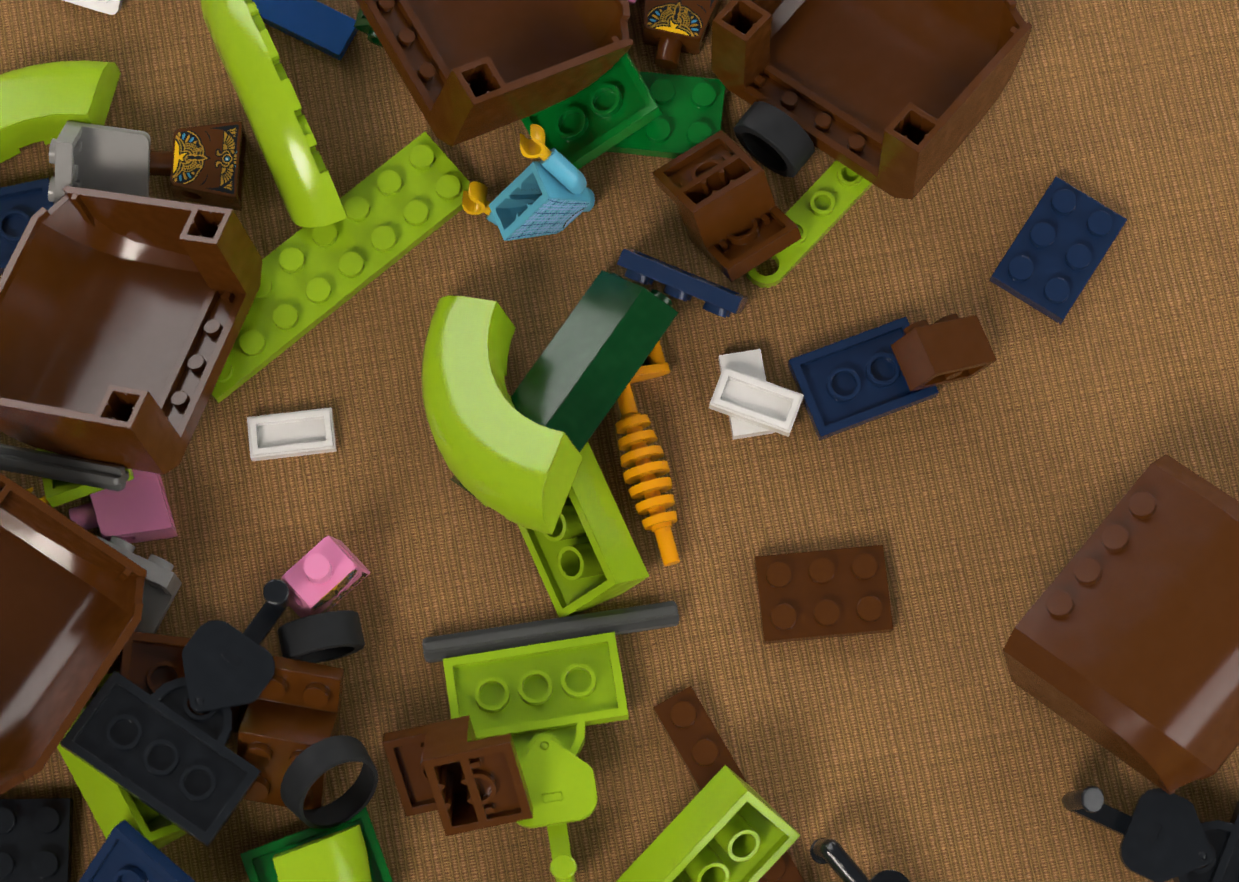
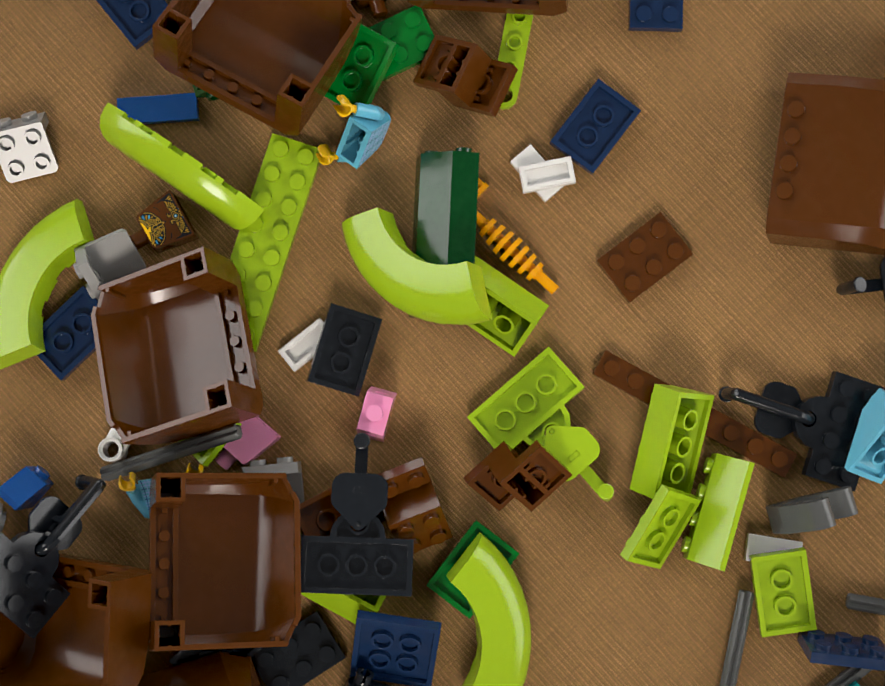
camera: 25 degrees left, 10 degrees up
black tyre [278,610,365,663] -> none
black tyre [280,735,378,829] -> none
dark grey axle [422,601,679,663] -> none
dark blue plate [617,248,748,318] -> none
black tyre [734,101,815,178] -> none
reddish brown brick [891,314,997,391] -> none
none -> black plate [306,303,382,397]

